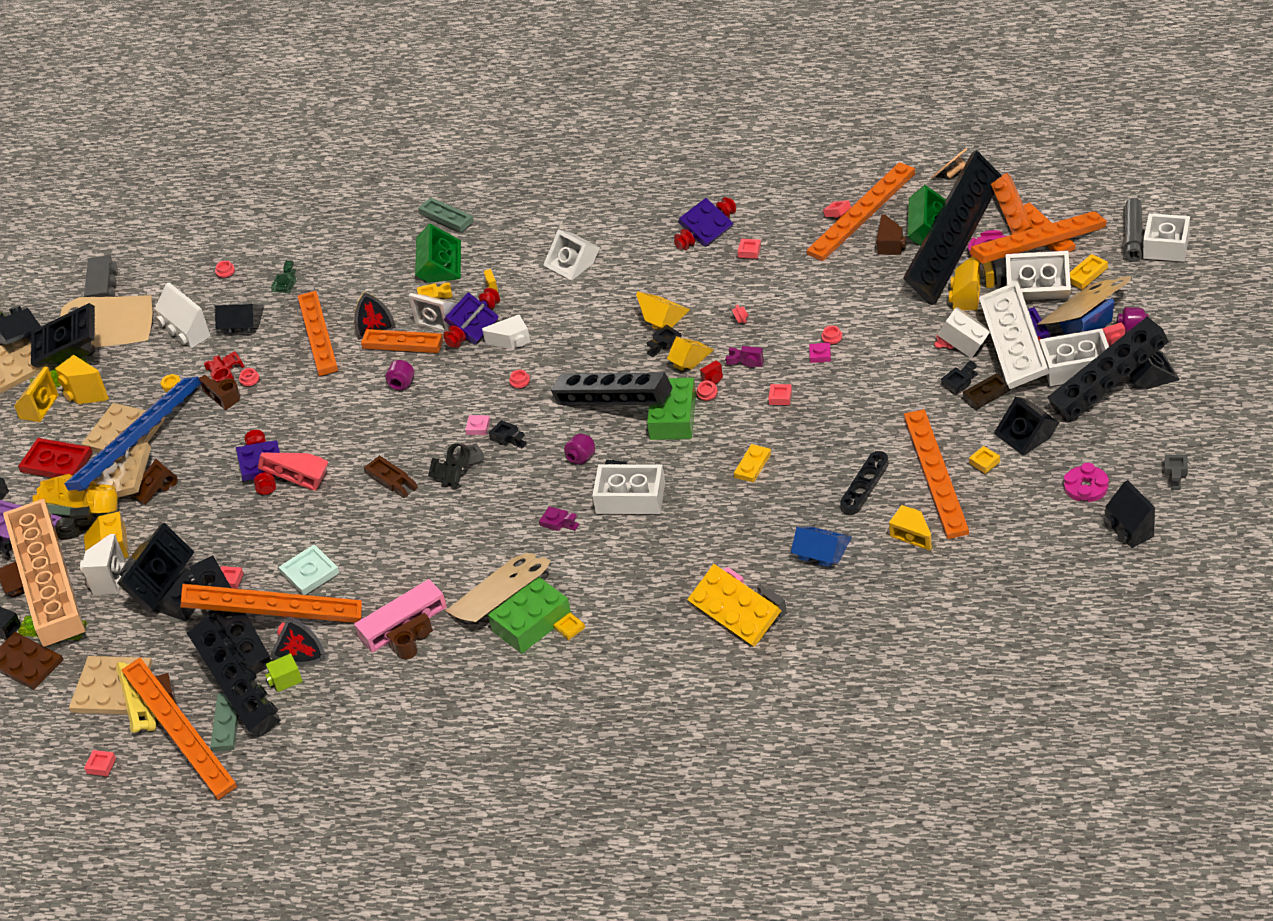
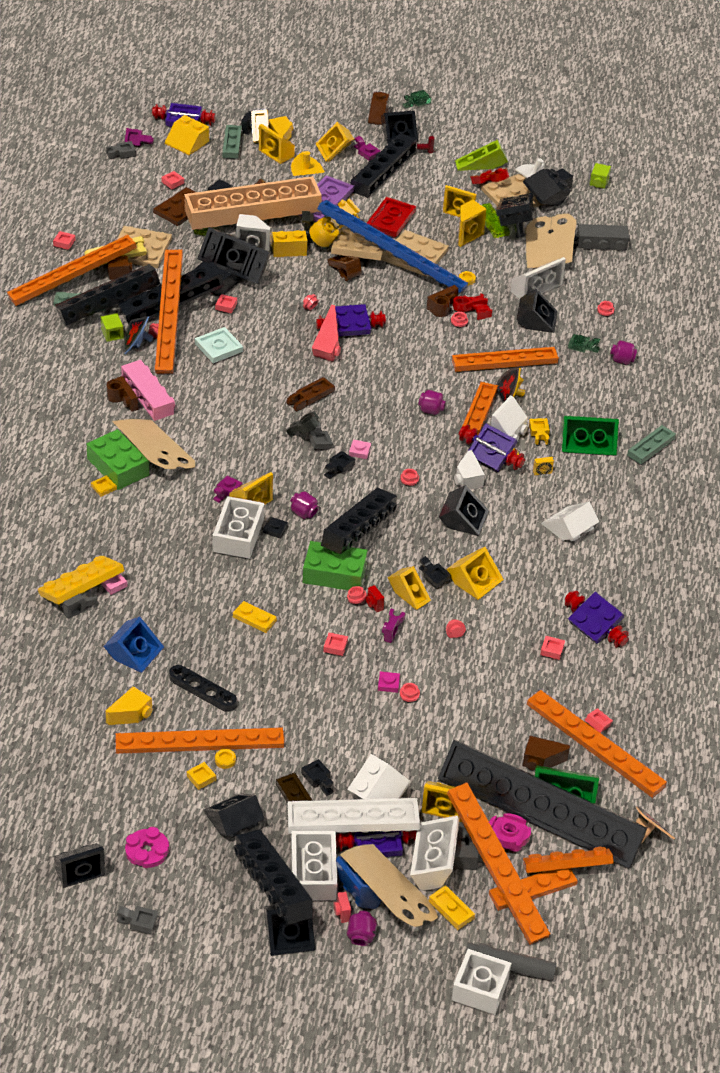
camera: 85 degrees right, 0 degrees up
none -> yellow tile [215,749,236,769]
none -> yellow slope [229,472,273,505]
none -> coral plate [303,294,319,310]
none -> black slope [439,485,489,536]
none -> magenta head [610,340,637,365]

